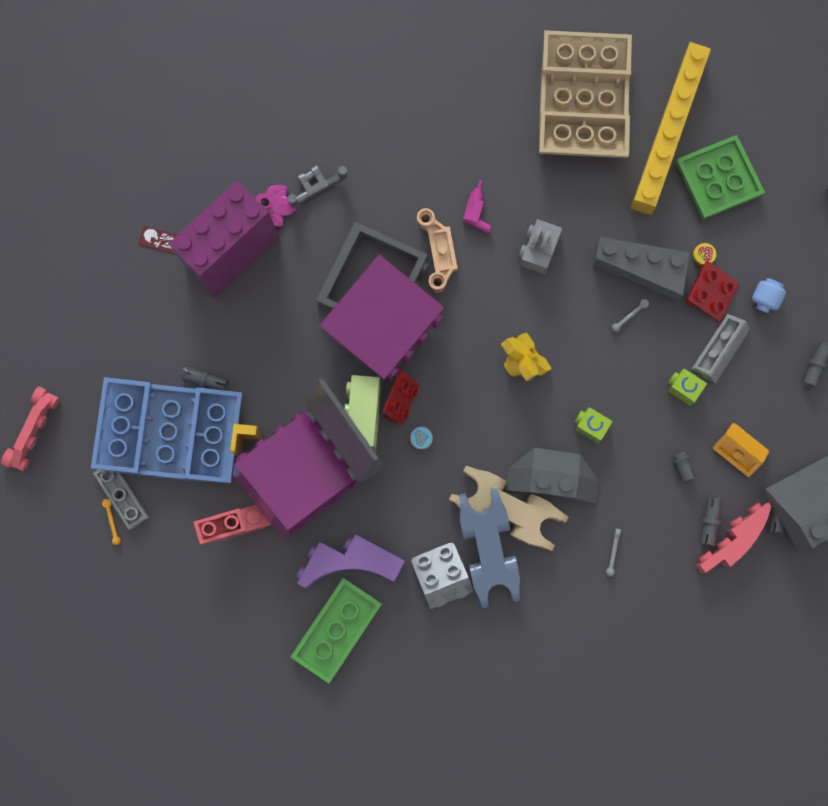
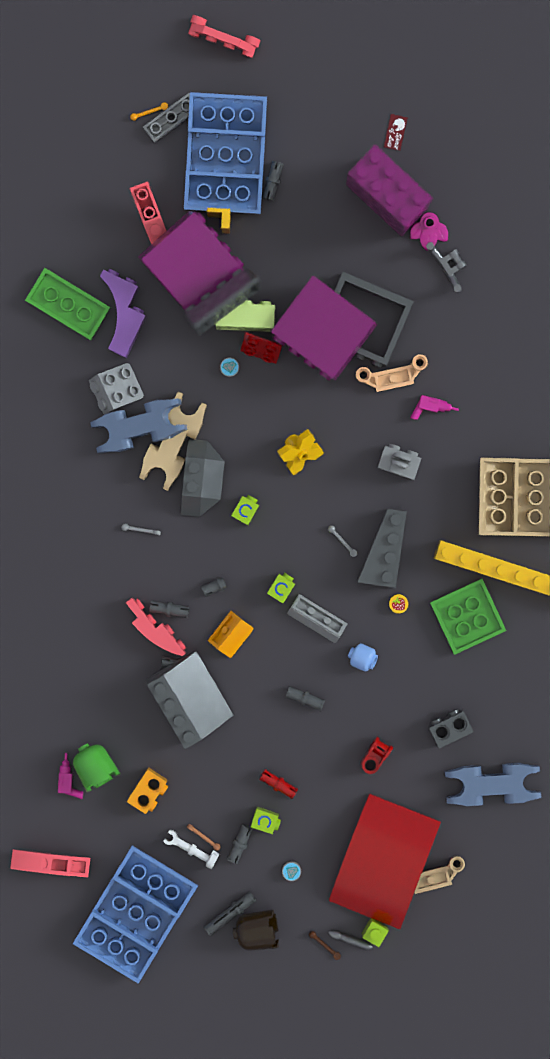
camera: 80 degrees right, 10 degrees up
red hinge [686,260,739,322] -> none

